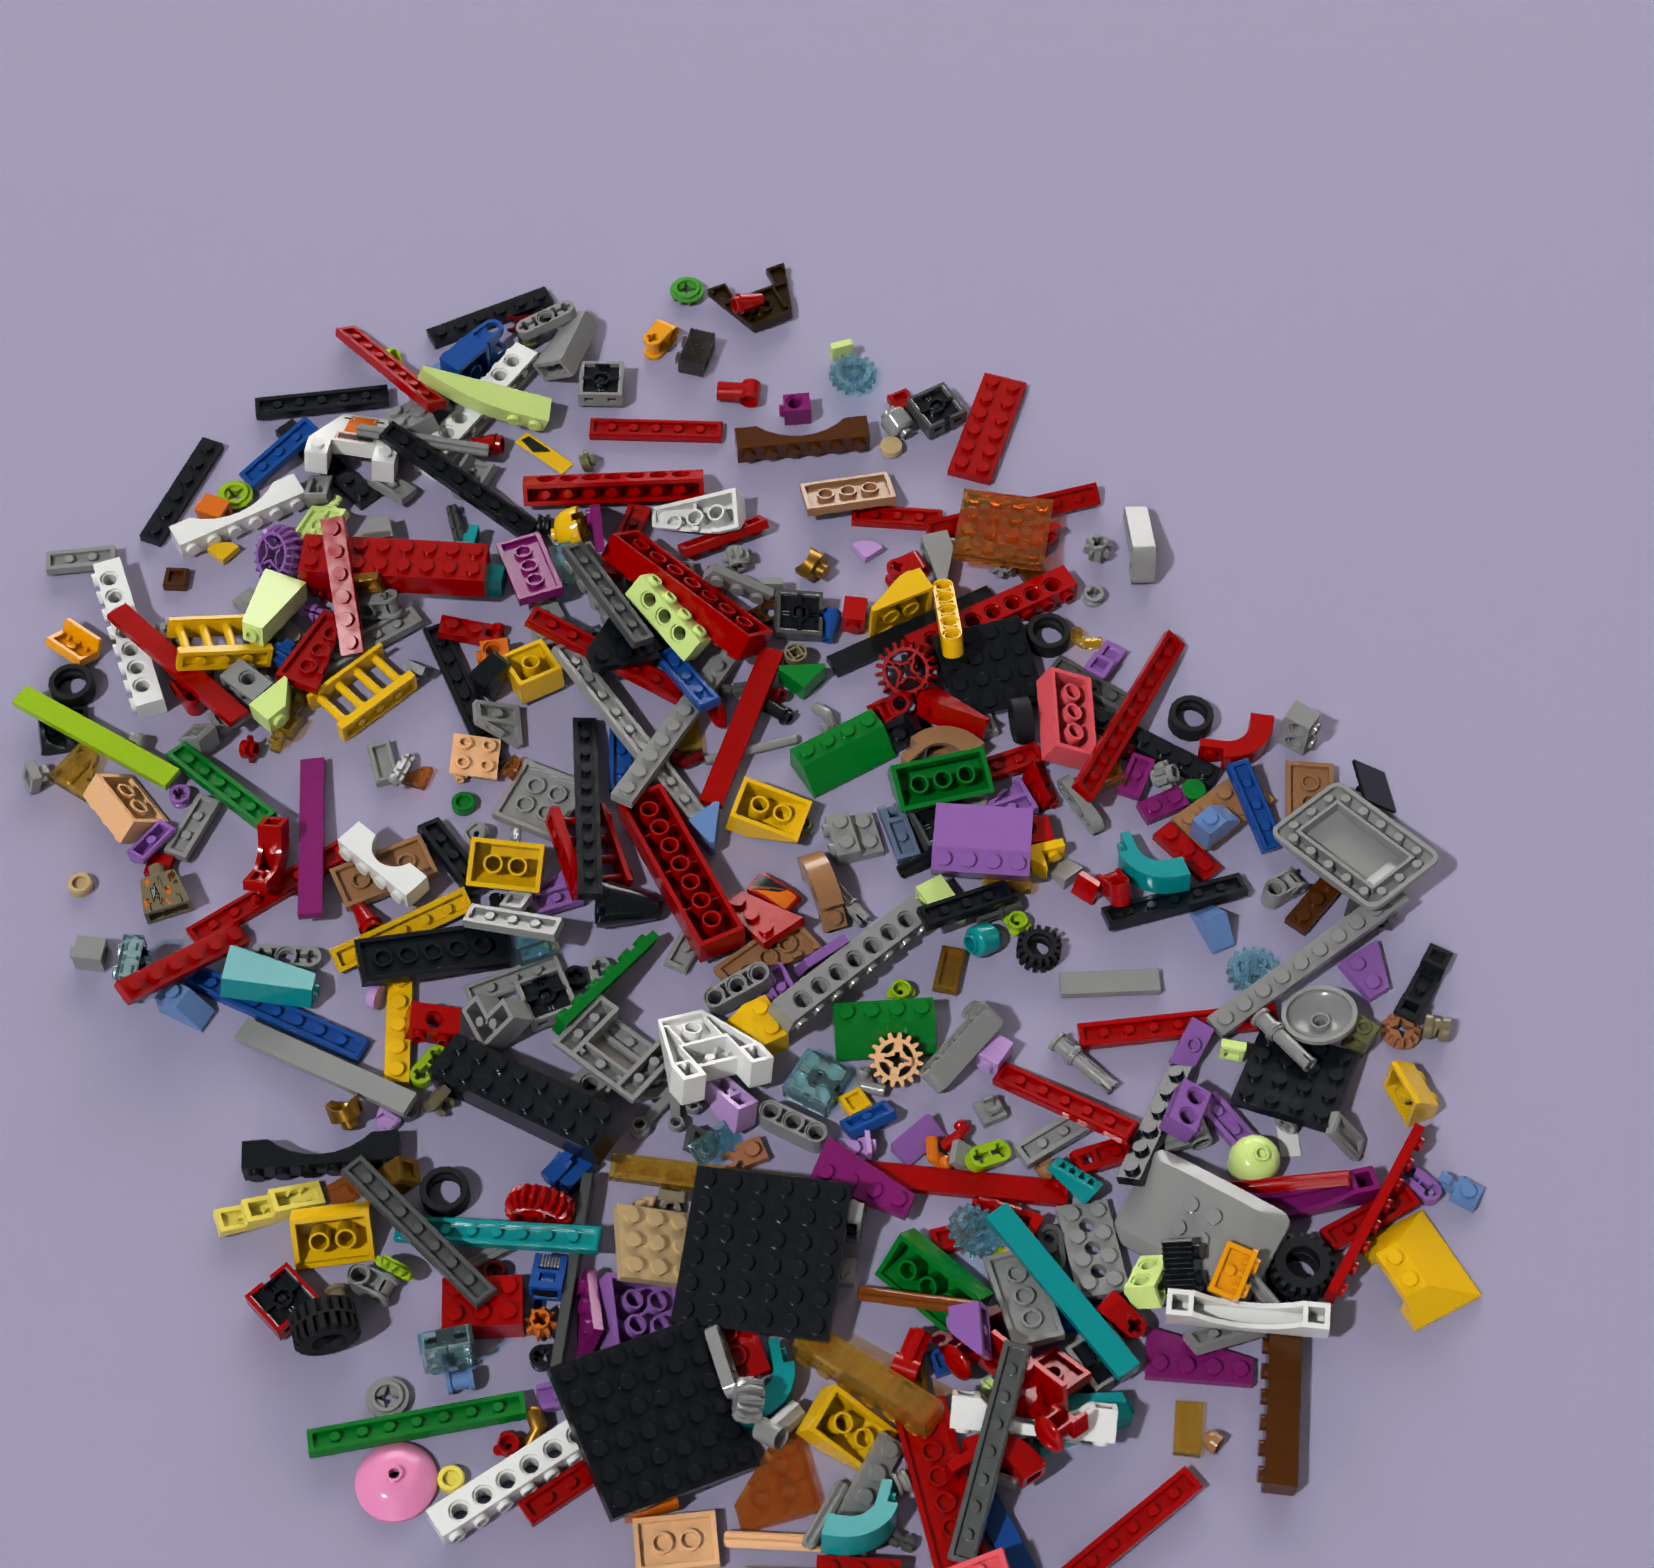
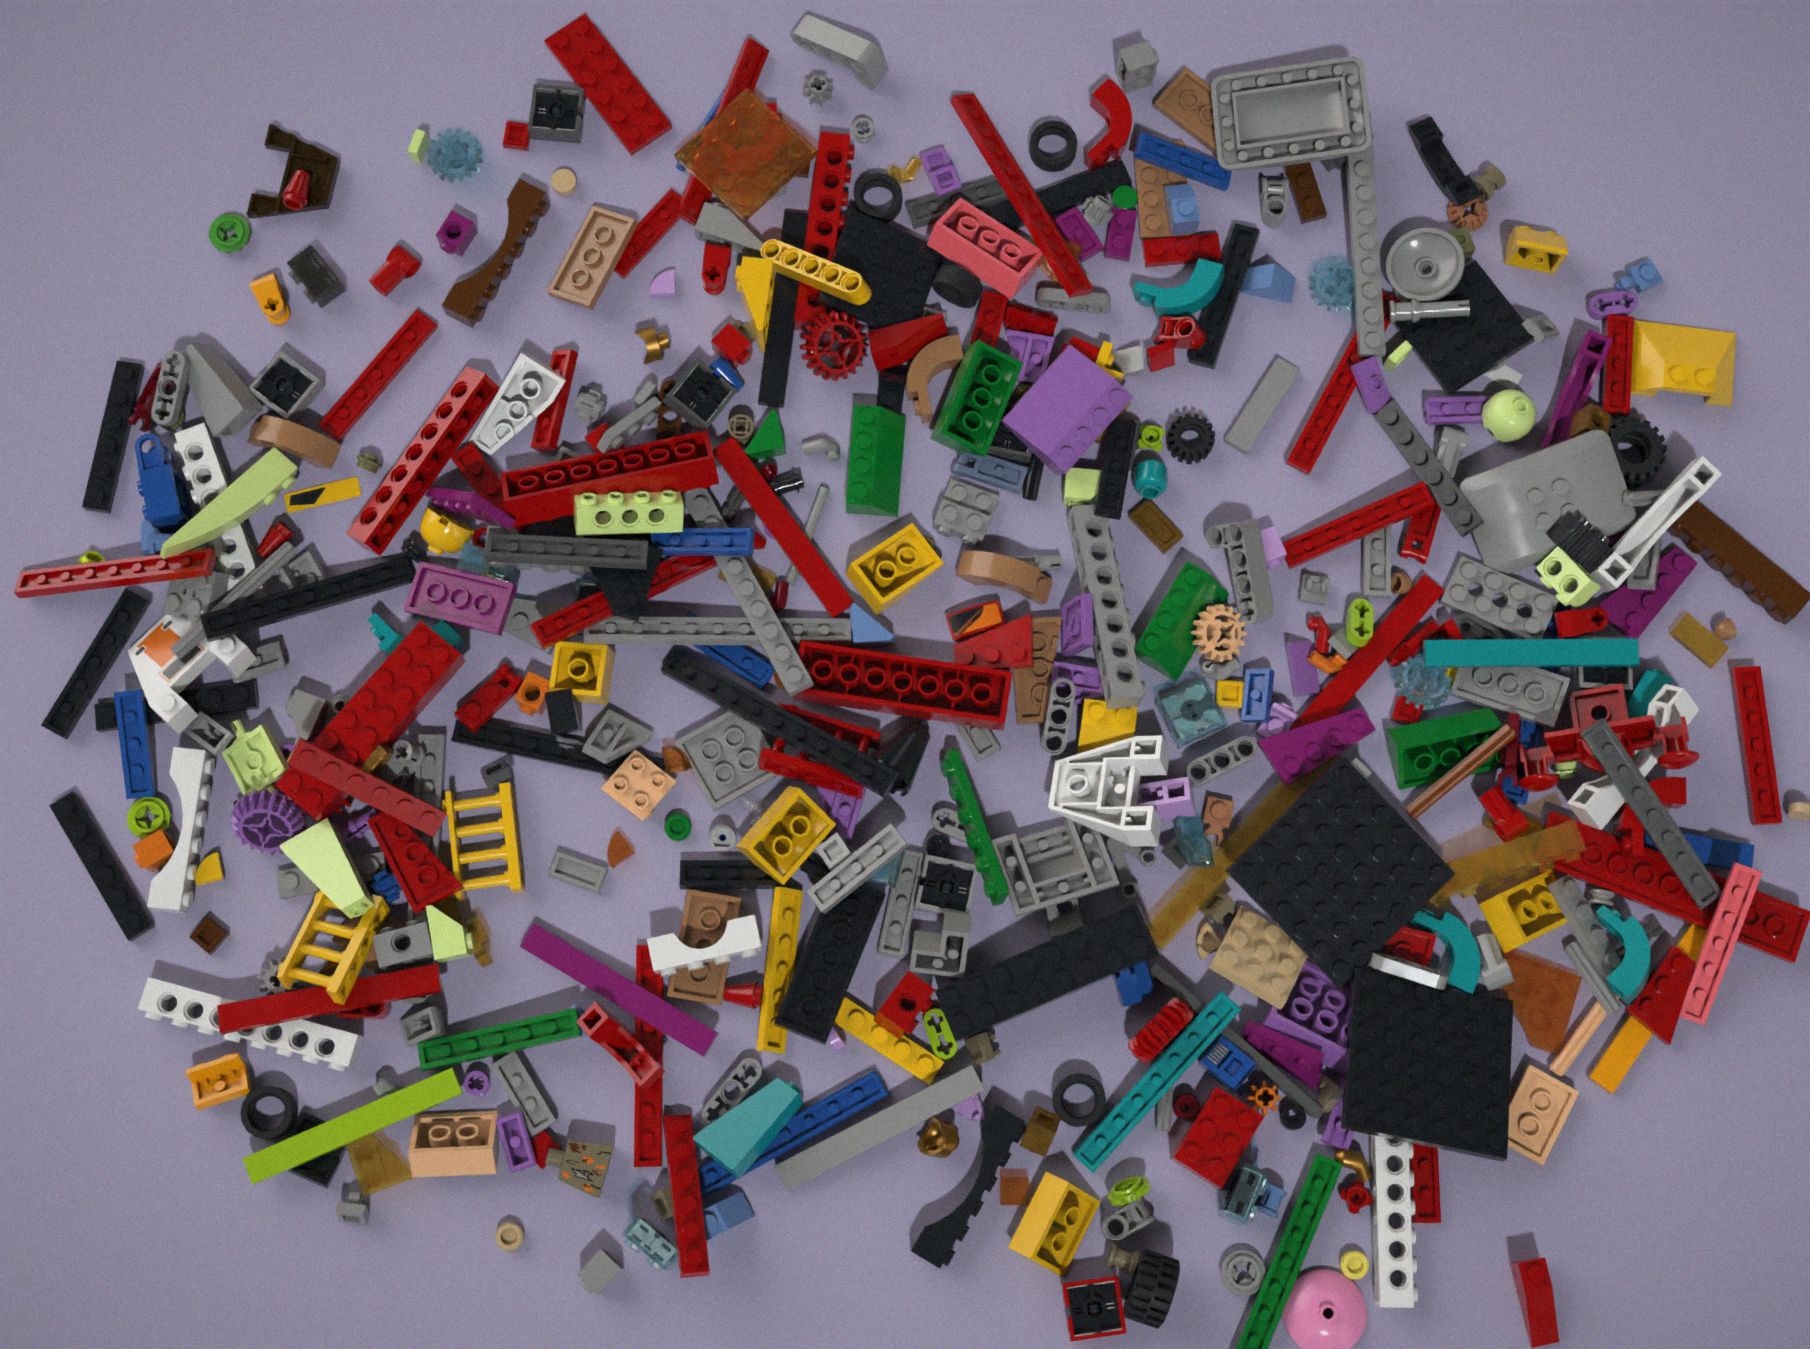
camera: 55 degrees left, 20 degrees up
light grey plate [46,545,117,575] -> none
light yellow slope [213,1180,326,1237] -> none
red plate [239,735,260,763] -> none
dark grey tile [341,1155,498,1310] -> none
light grey axle [389,751,415,787] -> none
dark grey axle [446,504,465,542] -> none
light grey gear [731,1376,766,1424] -> none
red piece [866,690,914,724] -> none
light grey head [881,406,913,439] -> none
lime plate [886,979,916,999] -> none
medium lavender slope [946,1300,993,1361] -> none
teal slope [1047,1157,1104,1205] -> none
light grey pin [1048,1031,1118,1095] -> none
medium lavender brick [1159,1078,1211,1144] -> none
light orange bracket [1207,1240,1261,1304] -> none
red axle [1228,1170,1351,1193] -> none
red plate [1324,1123,1426,1304] -> none
medium lavender wing [1338,940,1390,1004] -> none
black piece [1352,759,1396,814] -> none
none -> medium nougat arch [247,415,341,469]
none -> pearl gold brick [1569,403,1611,438]

